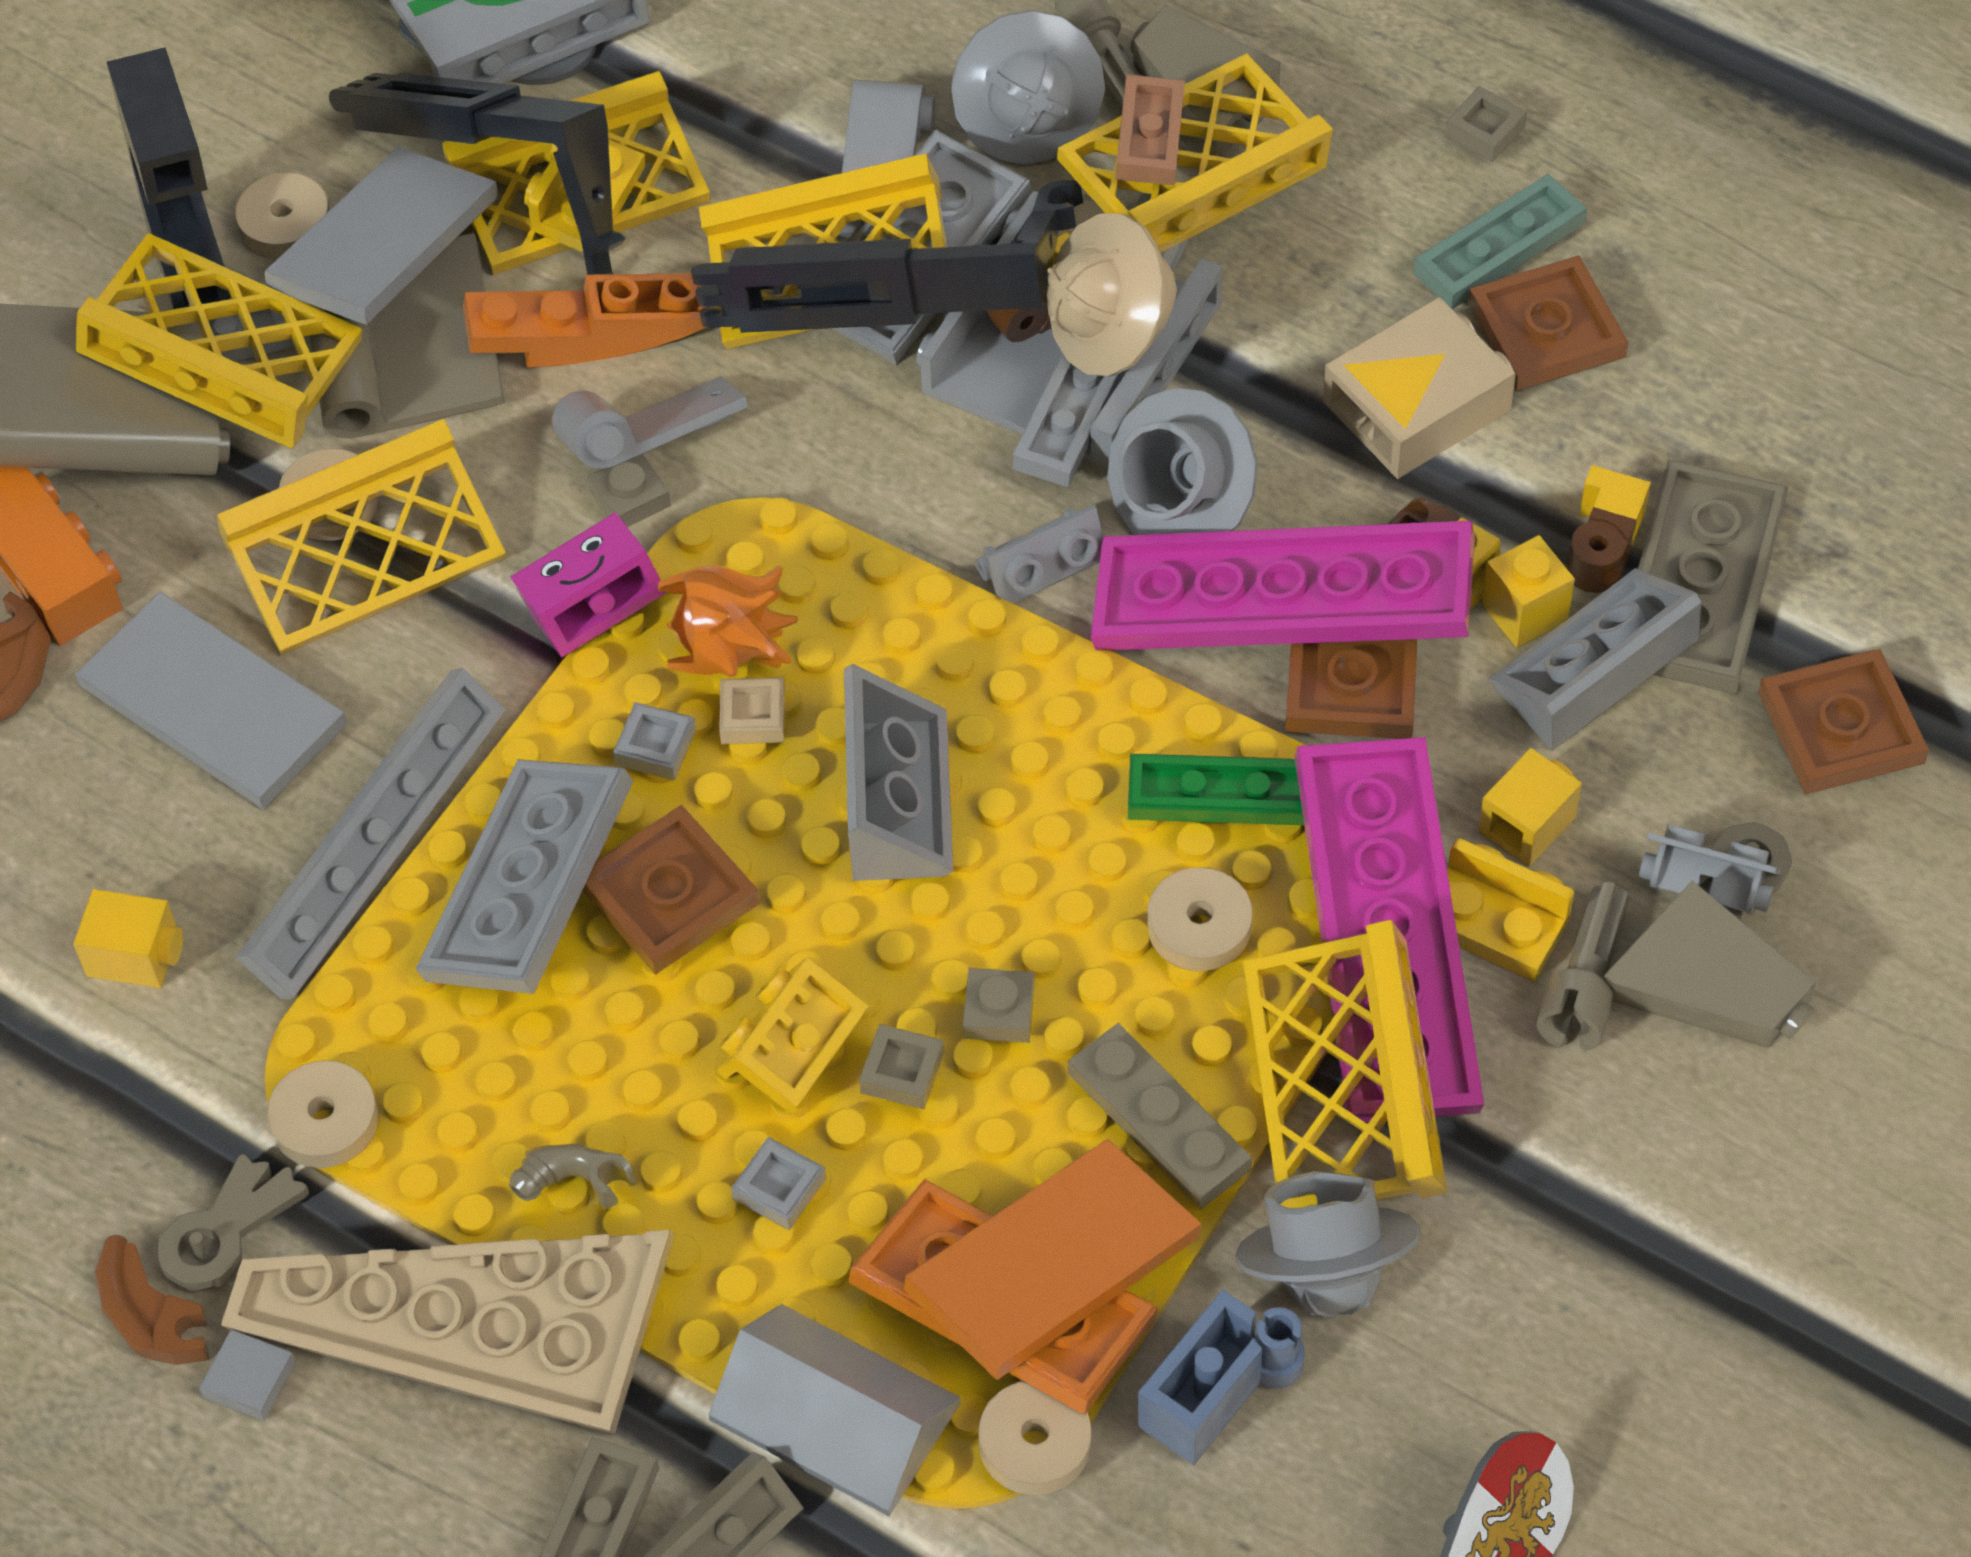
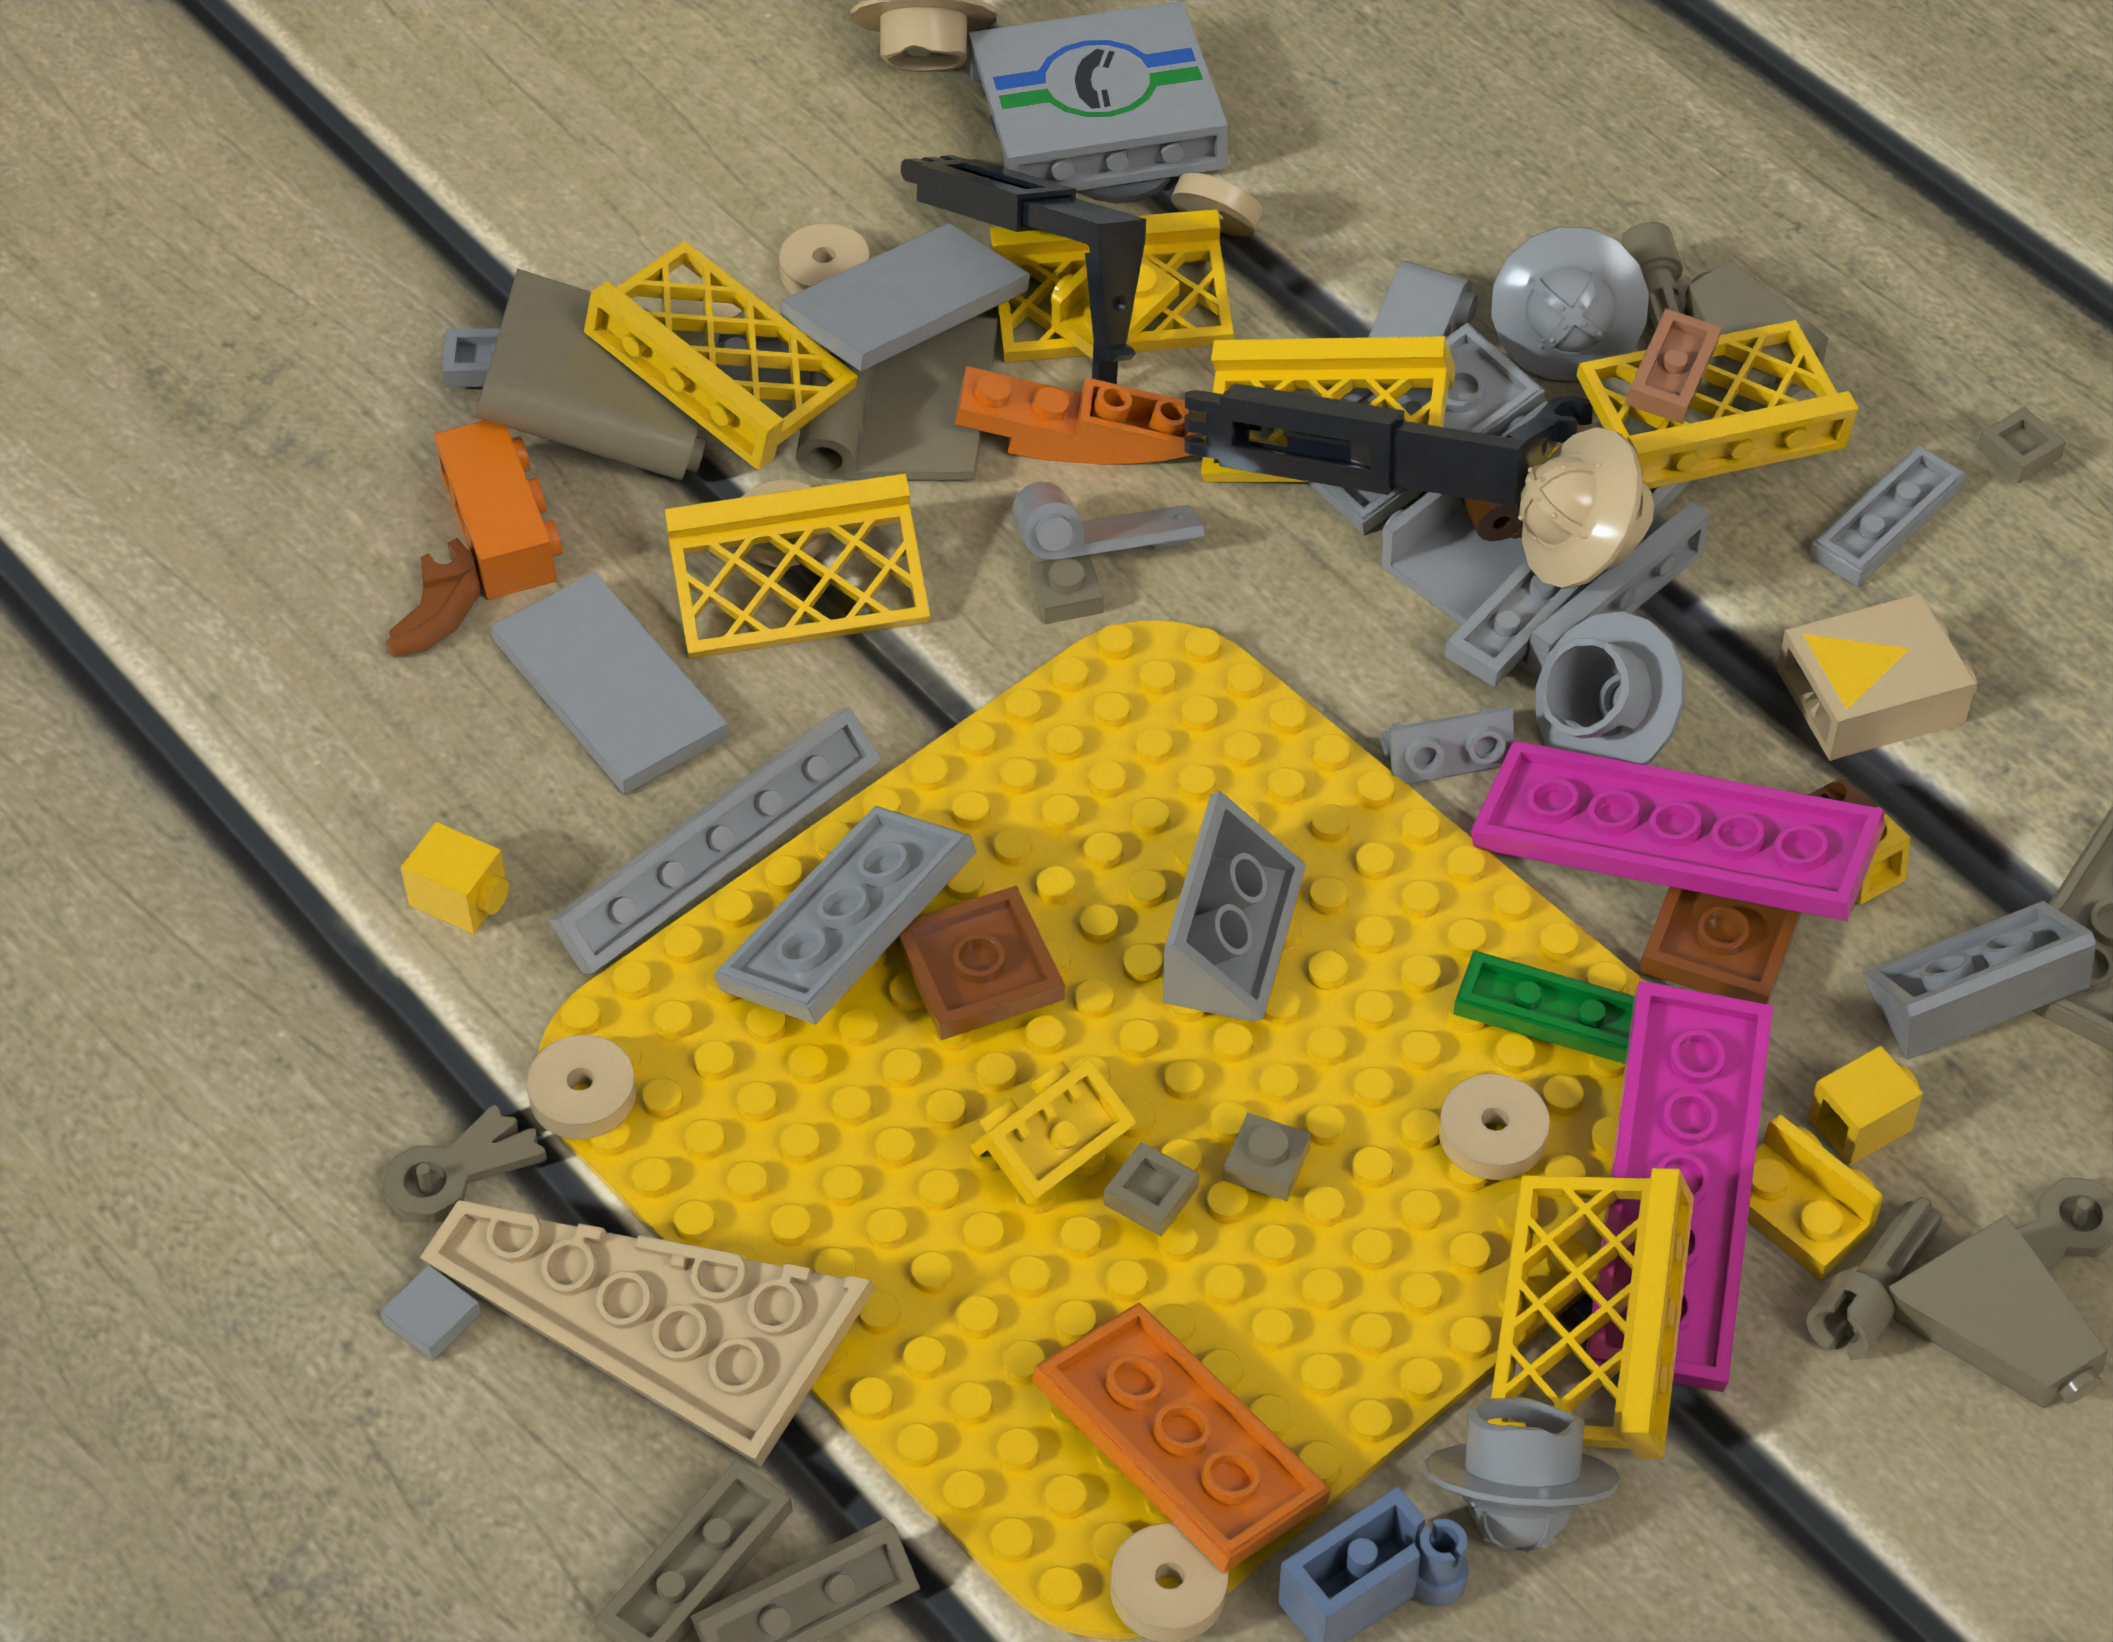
camera: 15 degrees right, 5 degrees down
dark orange piece [95,1235,209,1365] -> none
black arch [107,47,231,309] -> none
dark tan piece [509,1144,636,1209] -> none
dark pink brick [510,512,666,658] -> none
light grey tile [613,702,696,780] -> none
orange hair [658,565,798,677] -> none
light grey slope [709,1304,961,1517] -> none
tan tile [719,677,785,744] -> none
light grey tile [731,1137,826,1230] -> none
orange tile [904,1139,1201,1380] -> none
dark tan plate [1068,1023,1252,1210] -> none
sand green plate [1413,173,1587,309] -> none
dark orange plate [1468,255,1629,391] -> none
yellow brick [1482,535,1575,648] -> none
leg [1567,465,1651,593] -> none
light grey hinge [1639,824,1781,915] -> none
none -> tan piece [1171,172,1264,237]
none -> light grey tile [1809,445,1967,588]

